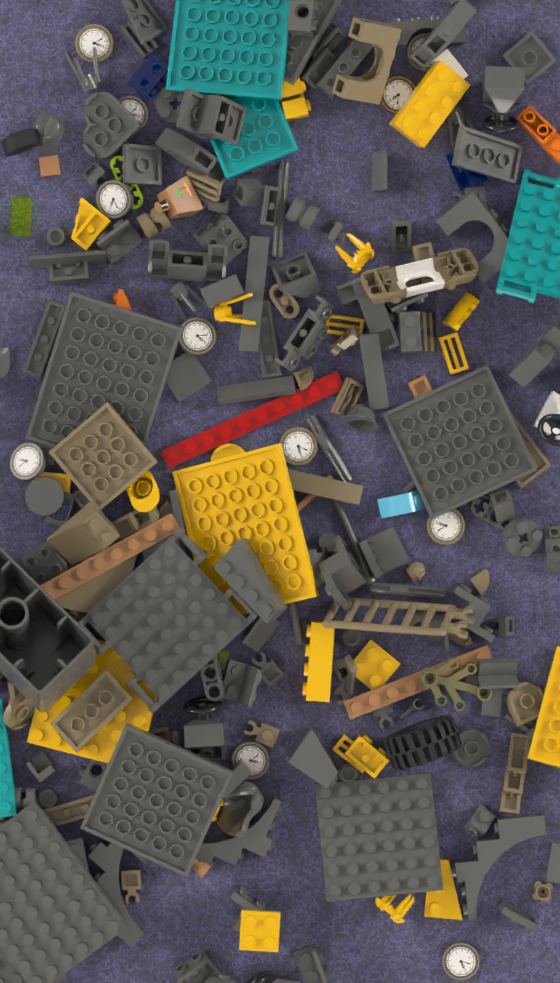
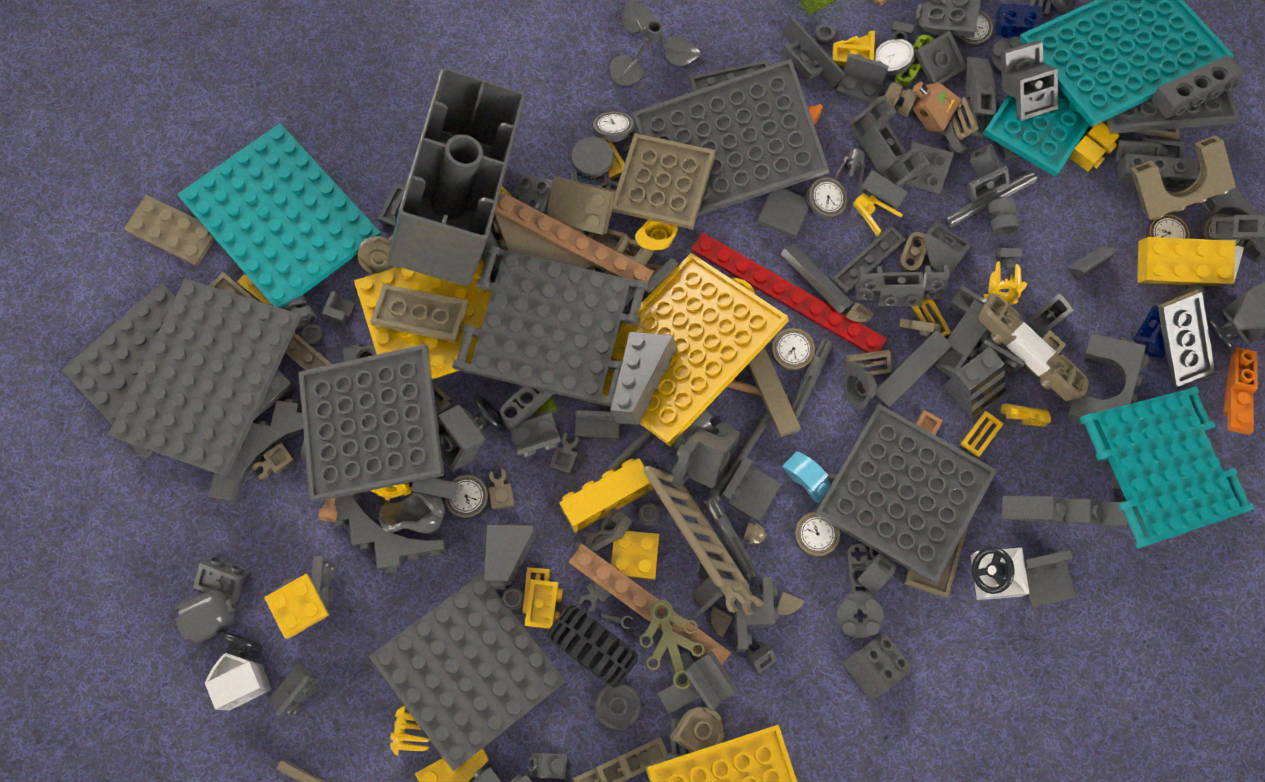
camera: 60 degrees right, 15 degrees down
dark grey tile [239,235,270,353] -> none

